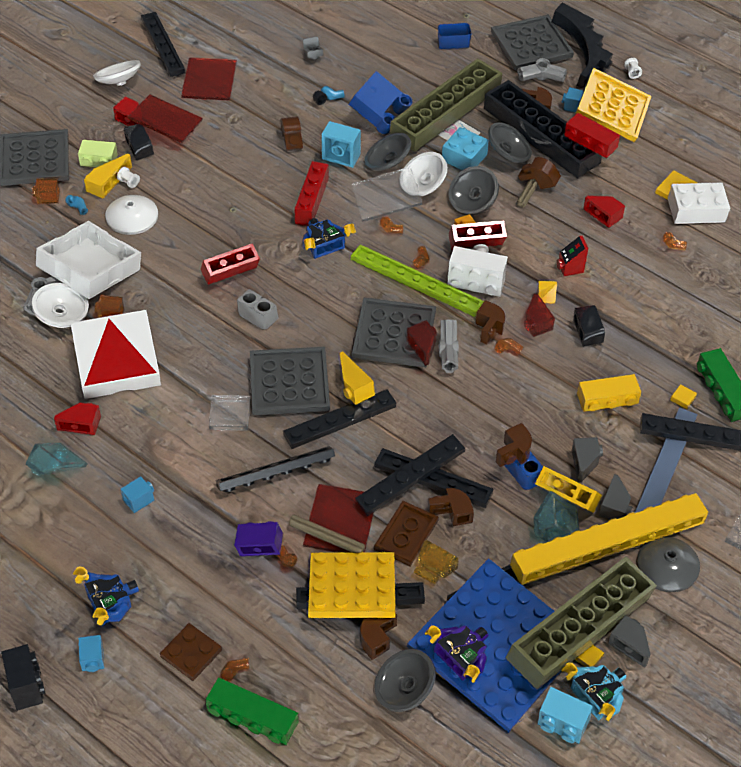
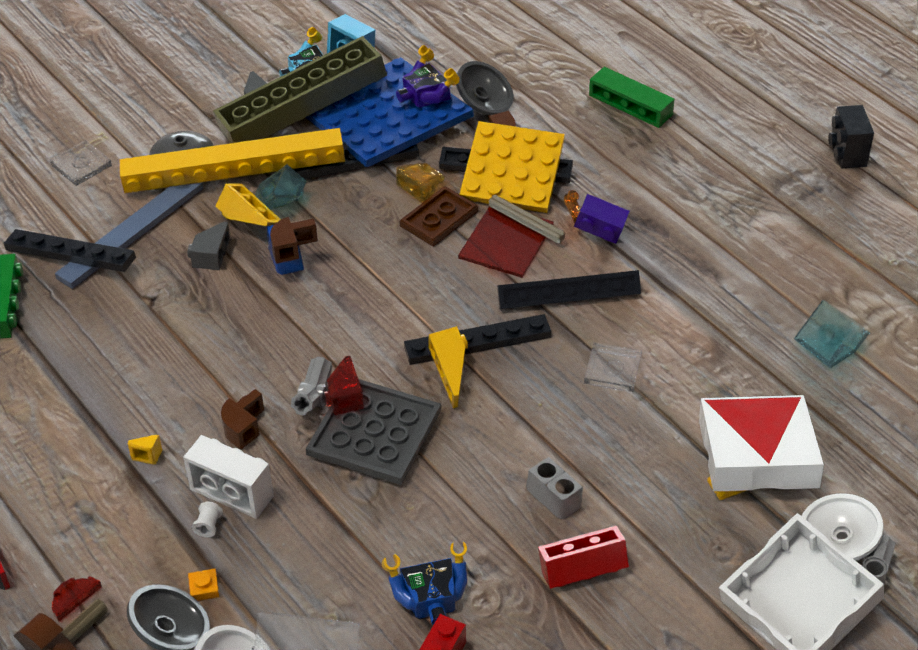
camera: 165 degrees left, 5 degrees down
red slope [54,403,101,435] -> none
torso [73,566,139,626] -> none
dark azure brick [78,635,105,672] -> none
clear orange brick [95,295,125,318] -> none
dark azure brick [121,476,154,513] -> none
reddish brown plate [160,623,222,681] -> none
clear orange arm [220,658,249,681] -> none
dark grey plate [250,347,330,415] -> none
lime tile [351,244,484,317] -> none
black plate [355,434,465,516] -> none
black plate [374,448,494,509] -> none
clear orange arm [380,216,403,234] -> none
clear orange arm [413,246,430,268] -> none
reddish brown brick [427,488,474,526] -> none
red brick [448,220,507,250] -> none
clear orange arm [494,338,524,355] -> none
clear red slope [524,293,555,337] -> none
red slope [557,235,588,276] -> none
black piece [573,305,605,347] -> none
yellow brick [577,374,641,412] -> none
dark grey slope [599,474,633,520] -> none
yellow tile [670,384,697,409] -> none
none -> clear red tile [52,576,102,622]

